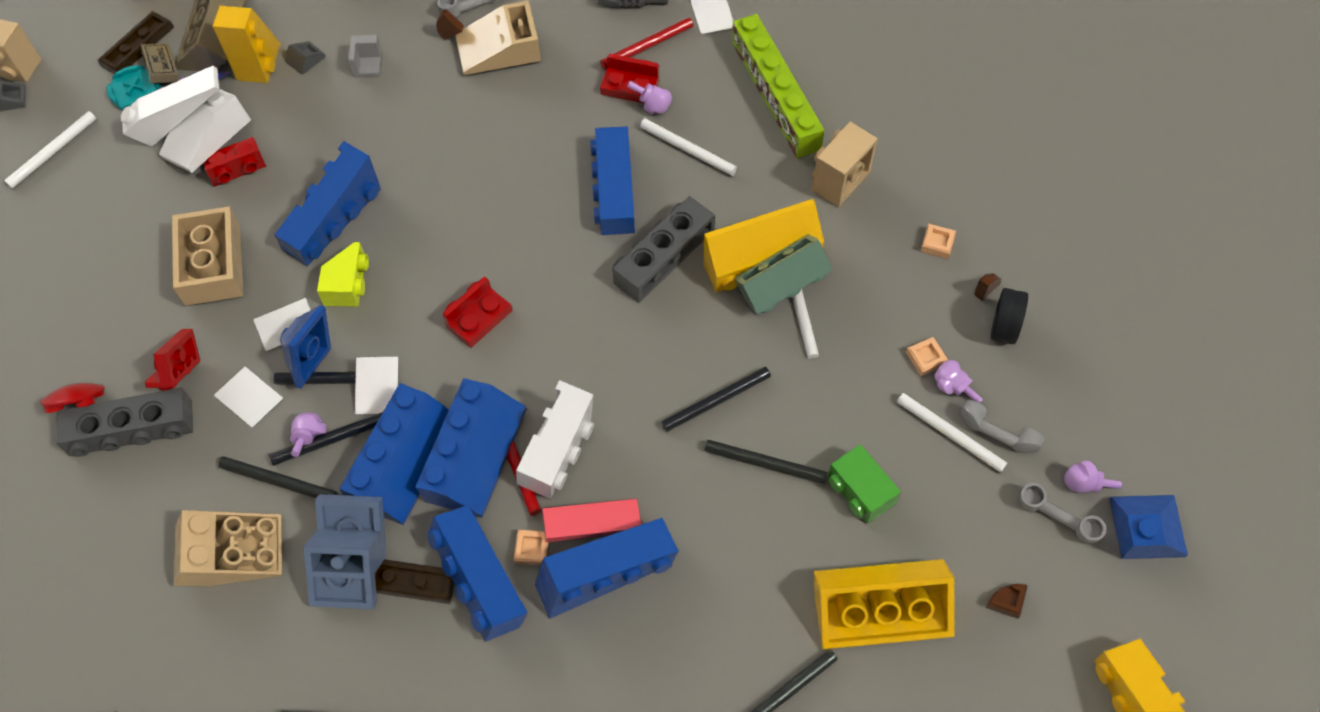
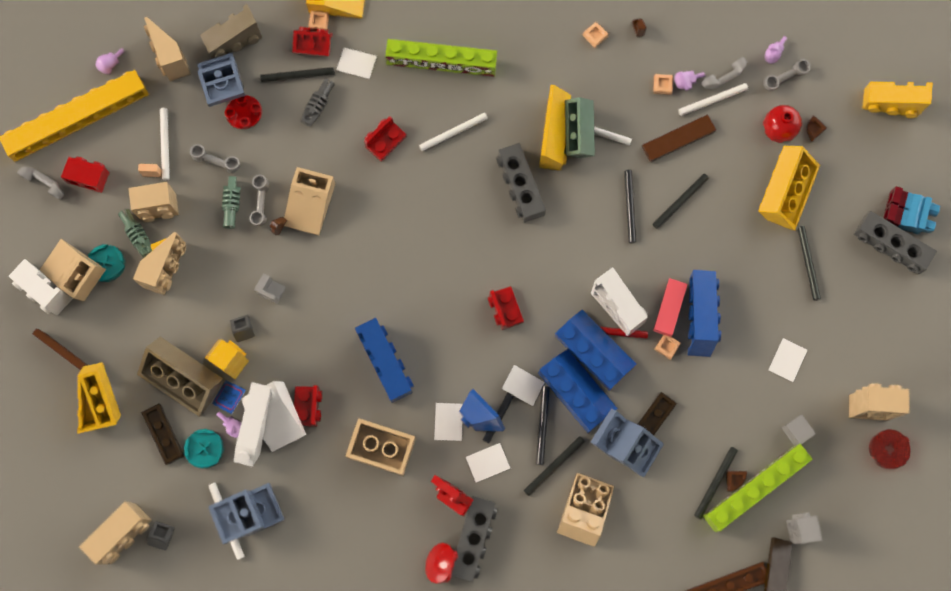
camera: 65 degrees left, 15 degrees up
dark tan tile [141,43,178,83] -> none
lavender piece [290,412,327,457] -> none
neon yellow slope [317,242,369,307] -> none
blue brick [427,505,527,642] -> none
blue brick [590,126,635,235] -> none
red bar [600,18,693,70] -> none
lavender piece [627,81,672,115] -> none
tan brick [812,122,878,208] -> none
bright green brick [828,444,901,524] -> none
black tyre [990,288,1028,344] -> none
blue slope [1109,495,1188,559] -> none
none -> sand blue bracket [208,483,285,545]
none -> reddish brown tile [642,114,716,162]
none -> red cylinder [763,105,802,143]

